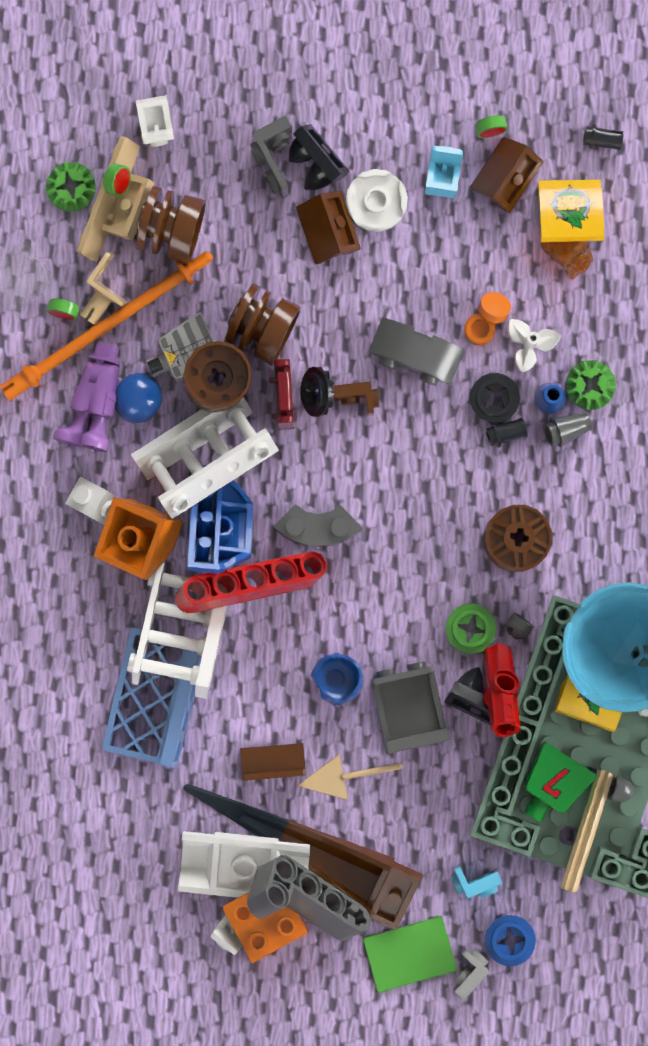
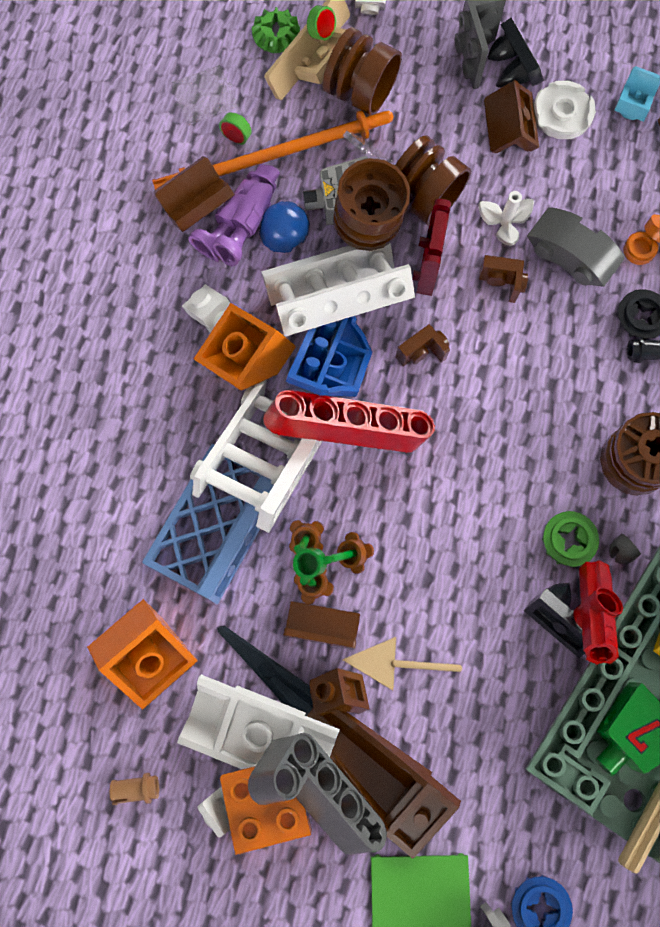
camera: 15 degrees right, 10 degrees down
tan bracket [80,252,128,325] -> none
dark grey brick [273,505,363,547] -> none
black gear [300,367,335,417] -> none
blue hair [311,653,364,706] -> none
dark grey panel [371,661,450,754] -> none
medium azure bracket [451,865,502,899] -> none
none -> orange slope [87,599,198,710]
none -> medium nougat pin [110,773,159,805]
none -> reddish brown panel [154,156,235,232]
none -> dark orange plant [289,520,374,604]
none -> reddish brown bracket [309,668,370,716]
none -> clear piece [343,130,395,165]
none -> reddish brown bracket [395,324,450,367]
none -> white plant [478,191,534,246]

